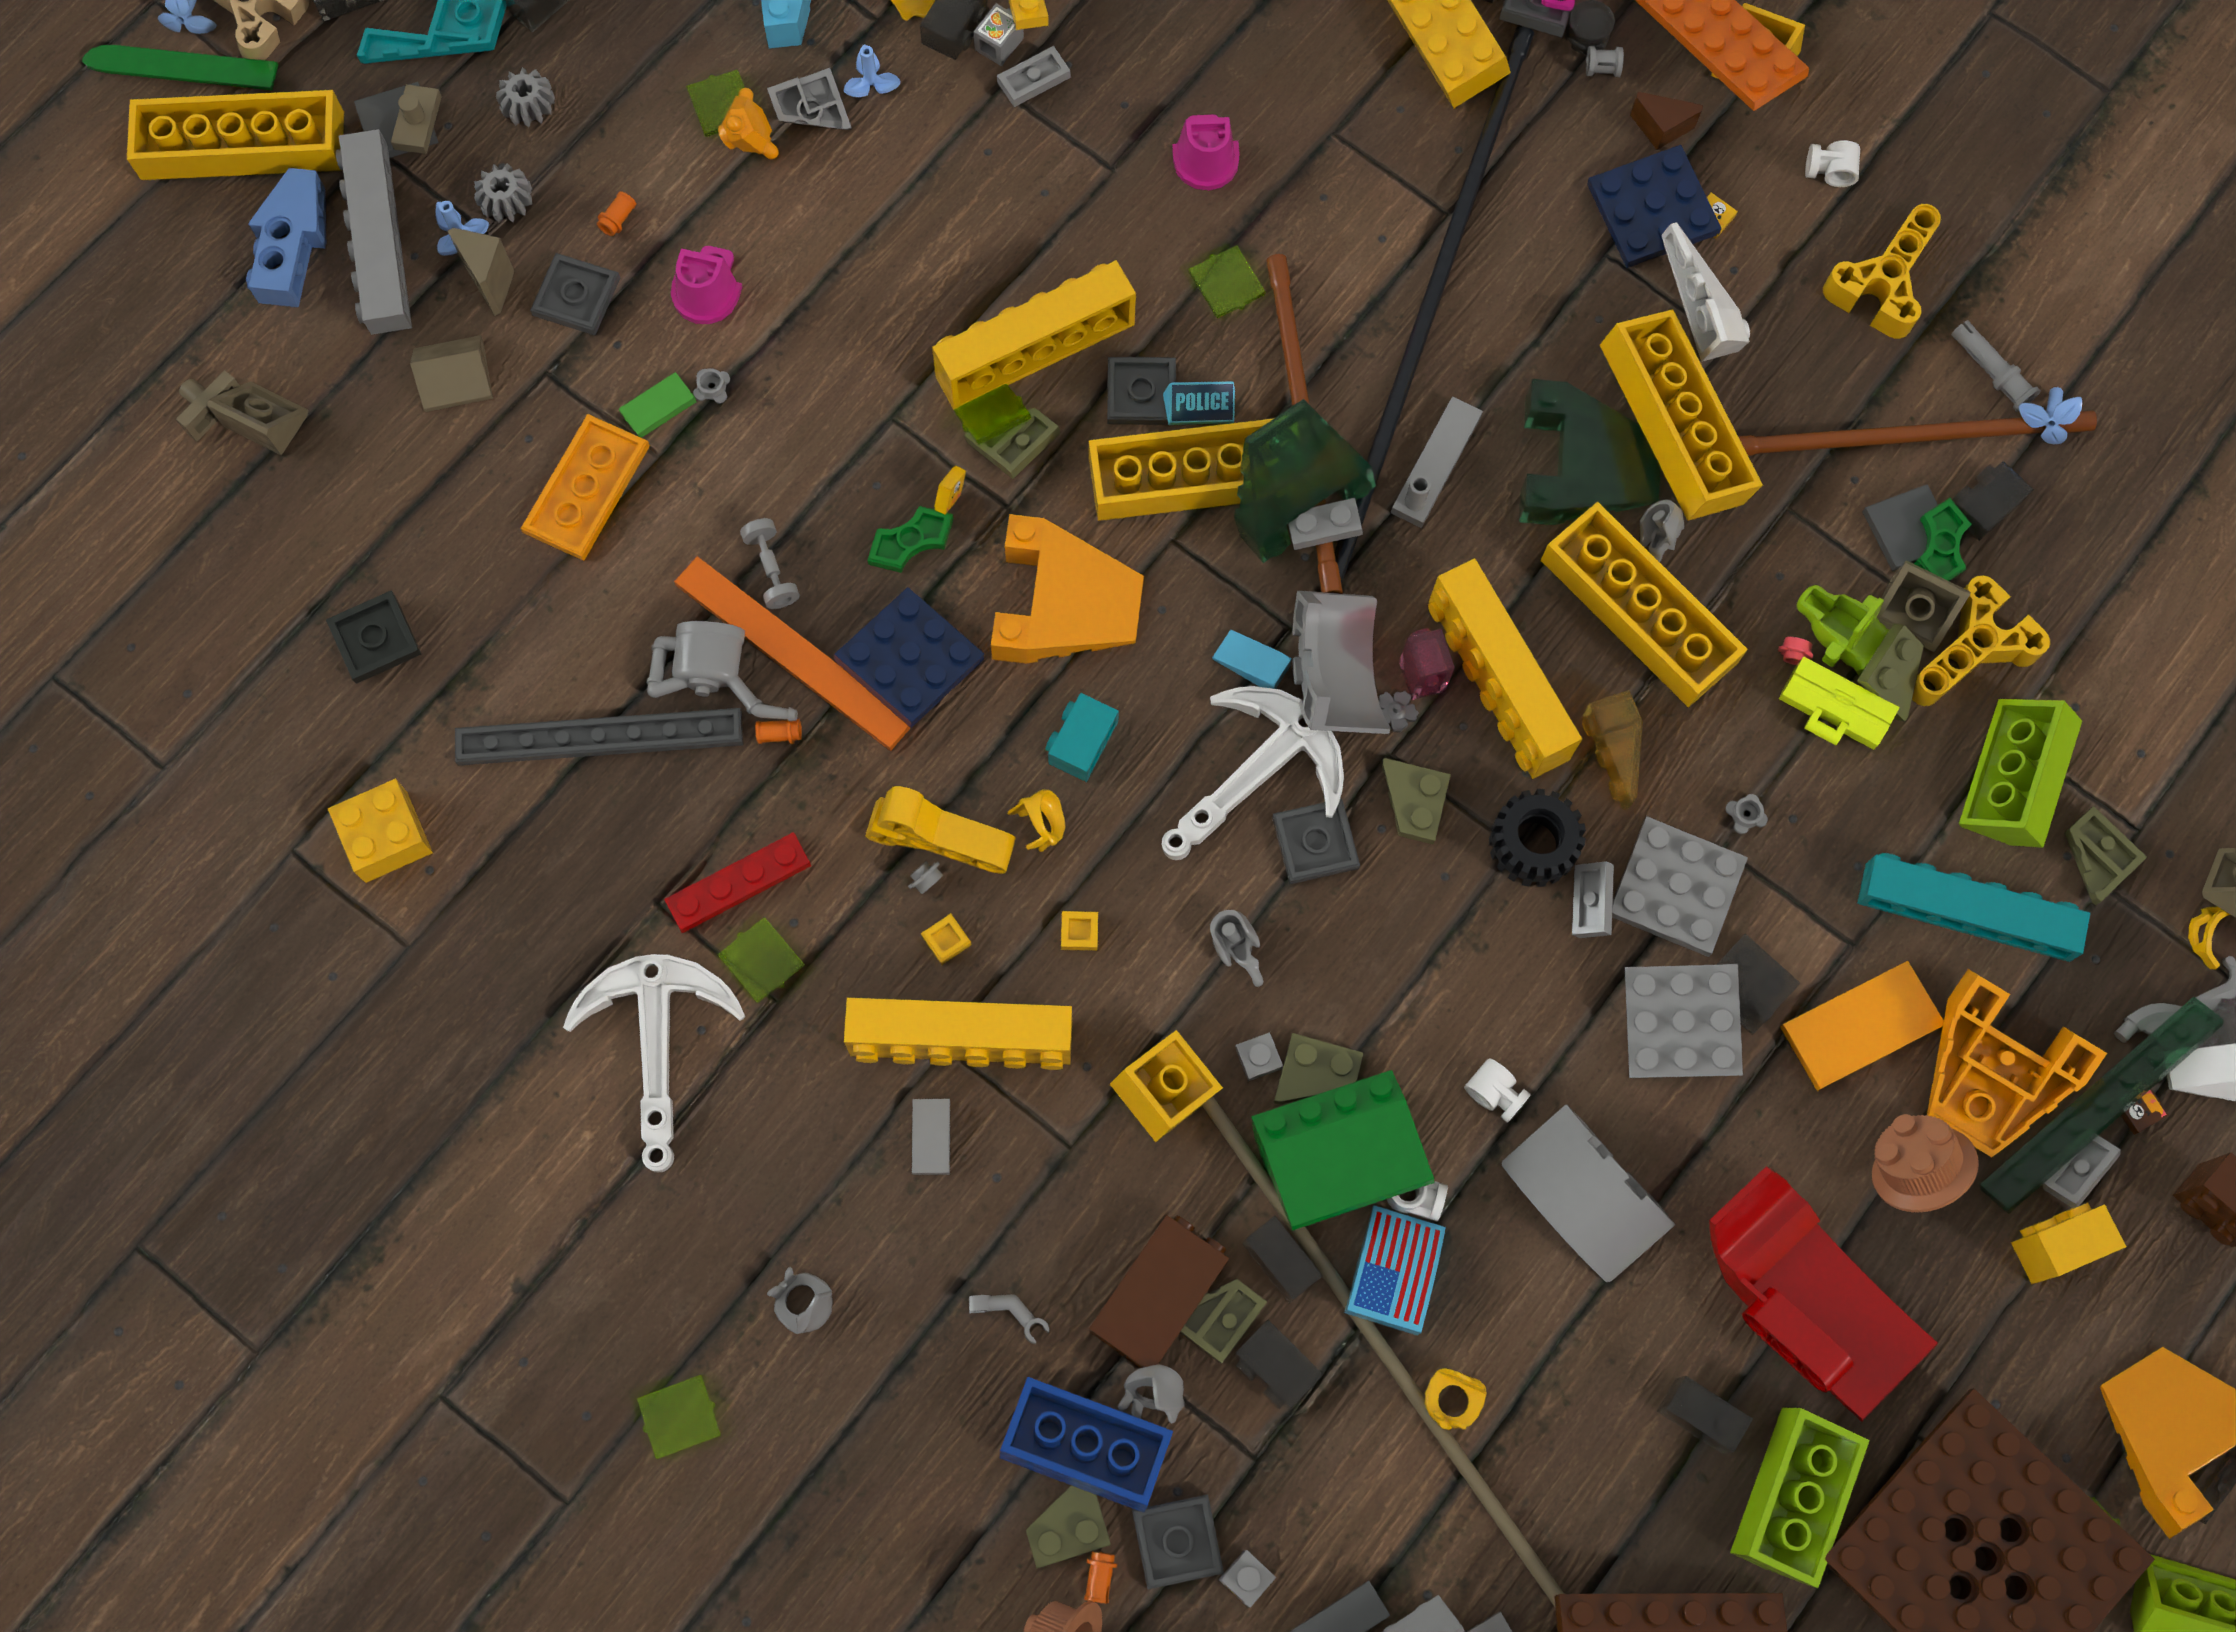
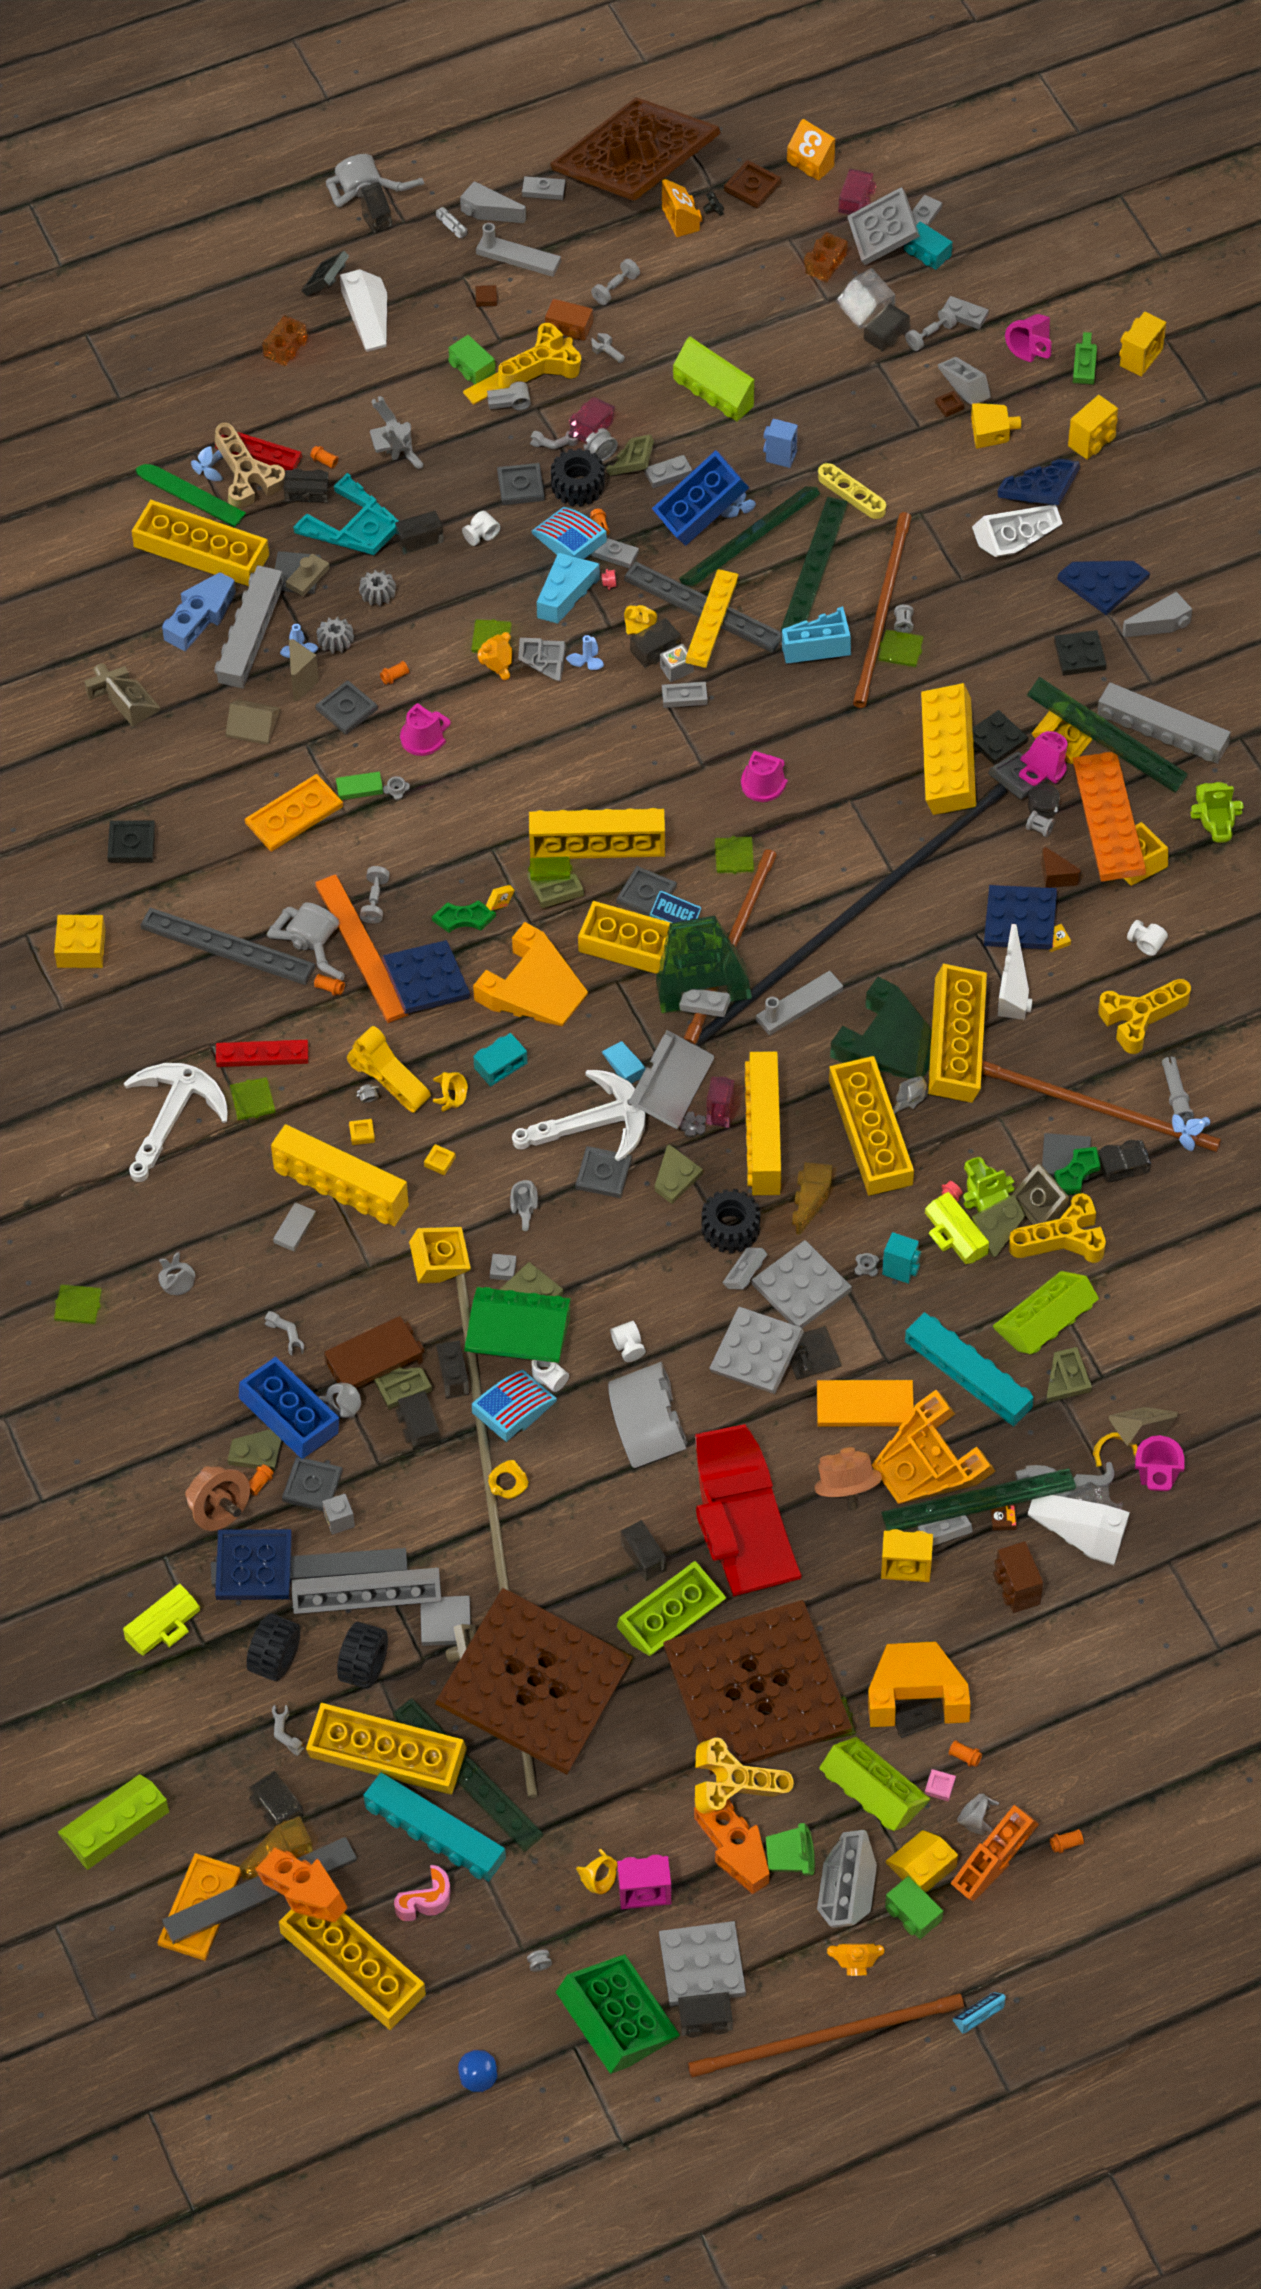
camera: 30 degrees right, 15 degrees down
none -> teal brick [882,1232,921,1284]

